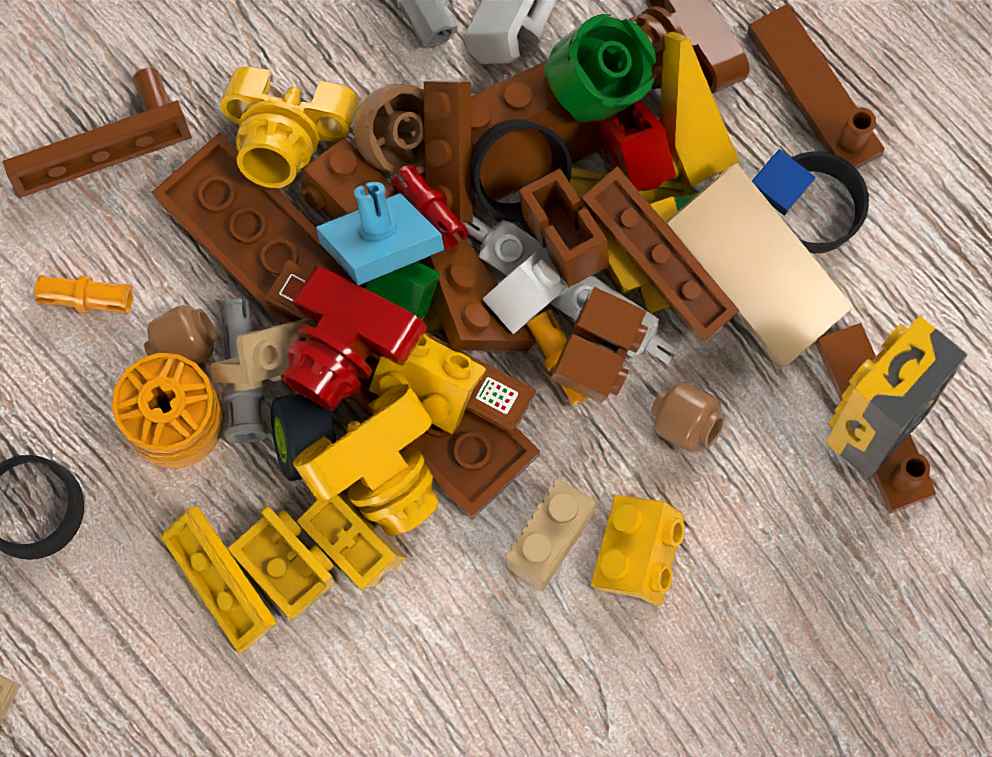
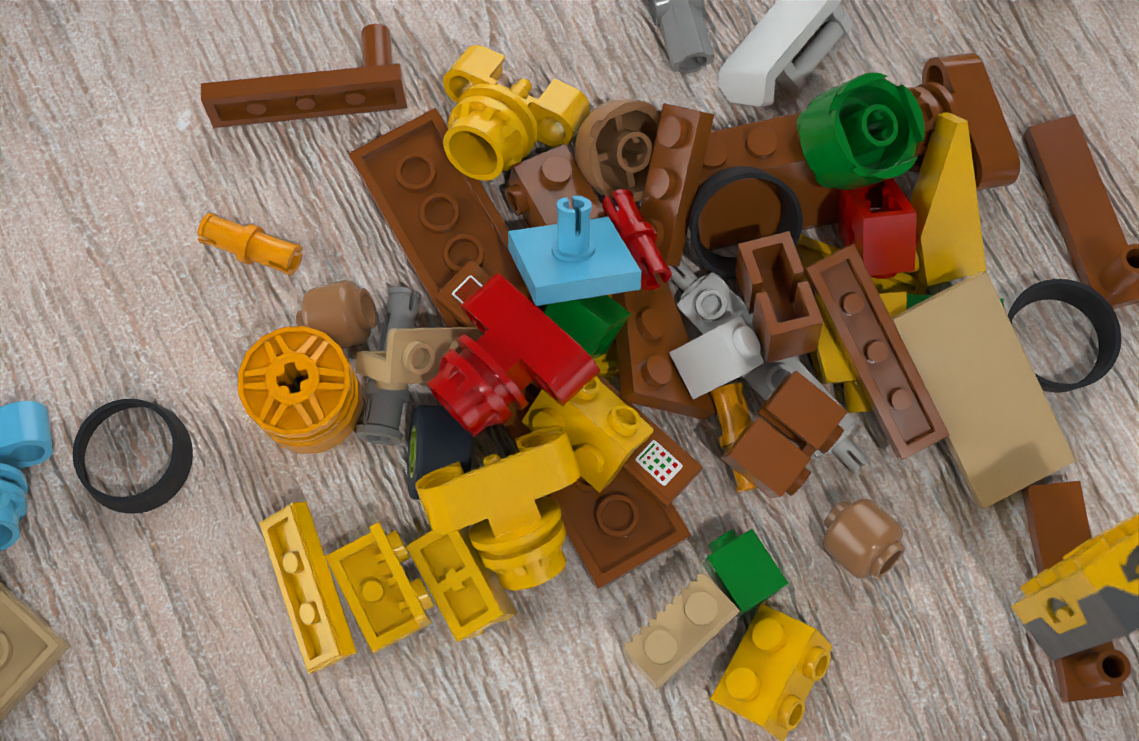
camera: 15 degrees right, 0 degrees up
blue tile [752,149,815,216] -> none
none -> green brick [703,528,789,618]

